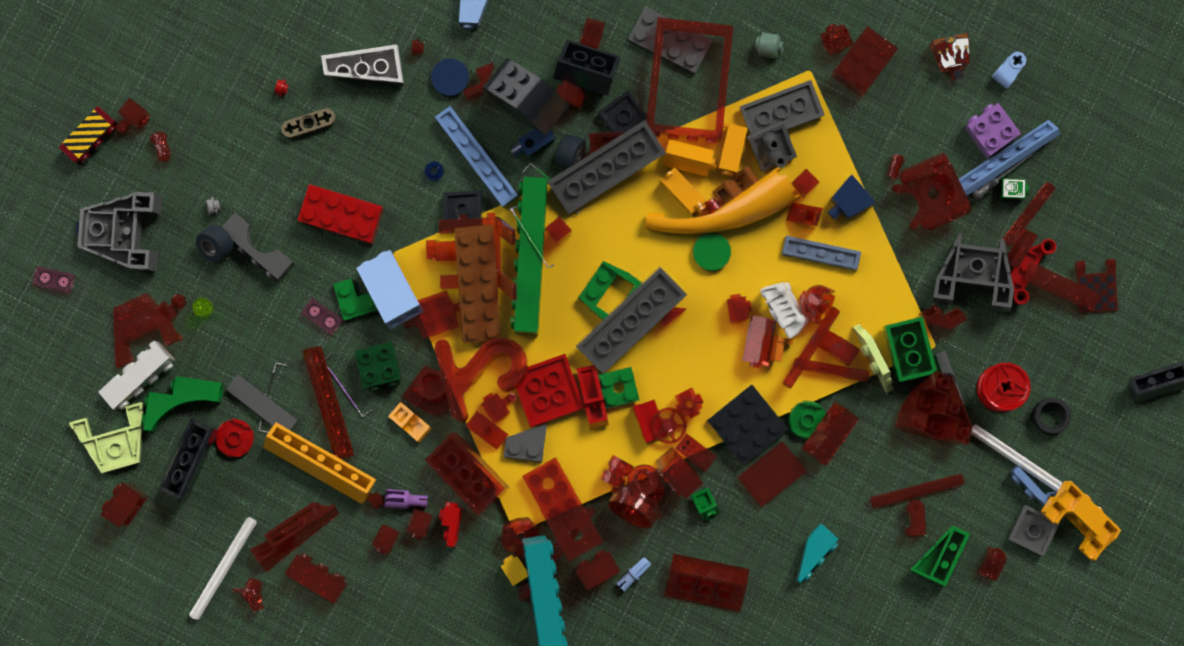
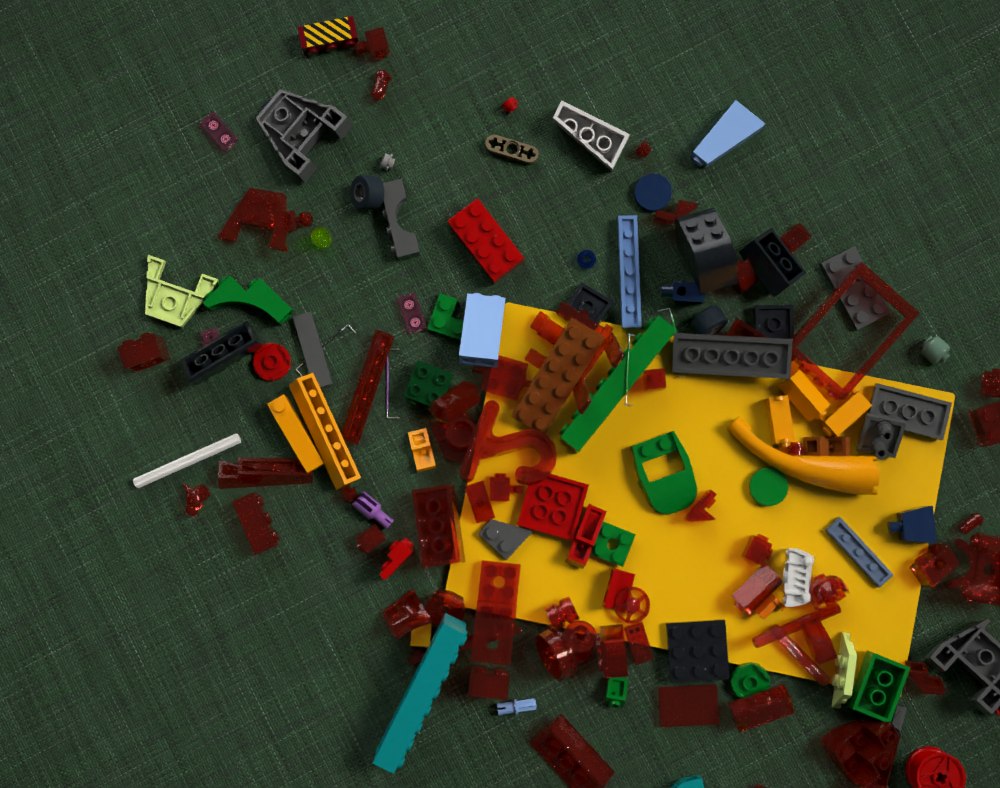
camera: 35 degrees right, 0 degrees up
white wedge [99,341,176,410] -> none
clear red brick [372,524,401,555] -> none
dark grey plate [576,267,687,374] -> none
clear red brick [675,388,704,419] -> none
clear red slope [786,203,823,230] -> none
clear red brick [791,168,819,198] -> none
none -> clear pink plate [200,327,220,346]
none -> light orange slope [267,394,324,473]
none -> clear red plate [382,589,434,639]
none -> clear red brick [429,381,481,424]
none -> clear red brick [910,543,960,588]

